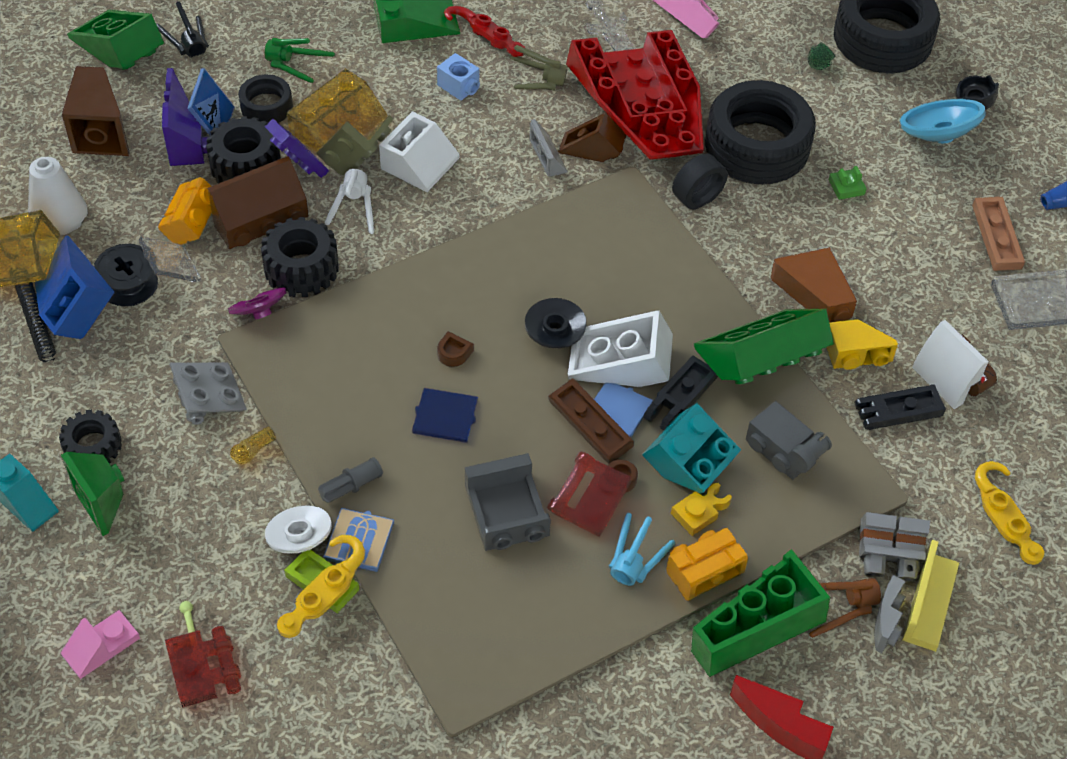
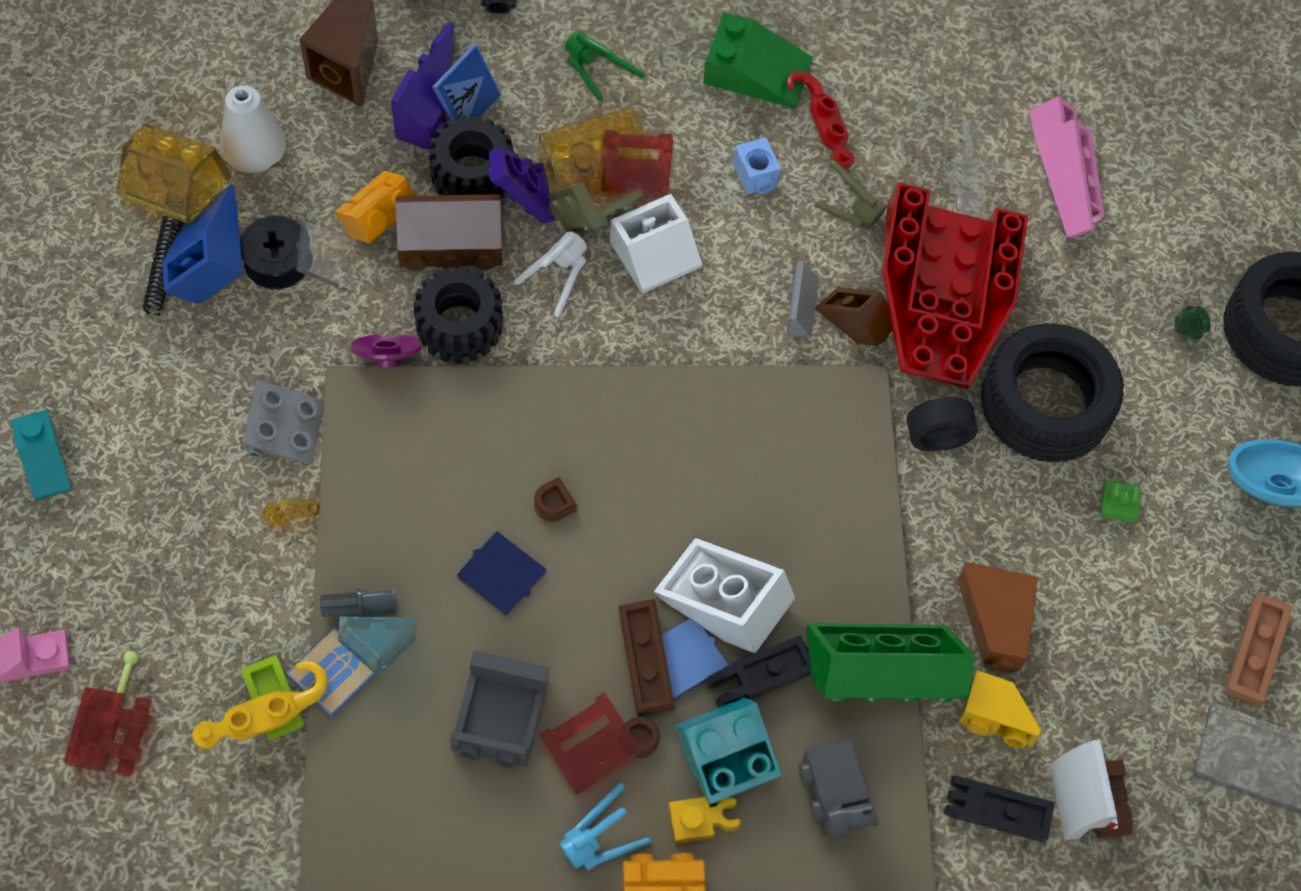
camera: 25 degrees right, 10 degrees up
black tyre [59,409,122,464] -> none
green slope [61,452,125,536] -> none
black tyre [238,74,293,123] -> none
white dish [265,506,332,553] -> none
black dish [525,298,586,348] -> none
none -> clear light blue slope [338,617,417,675]
none -> clear red plate [601,130,673,195]

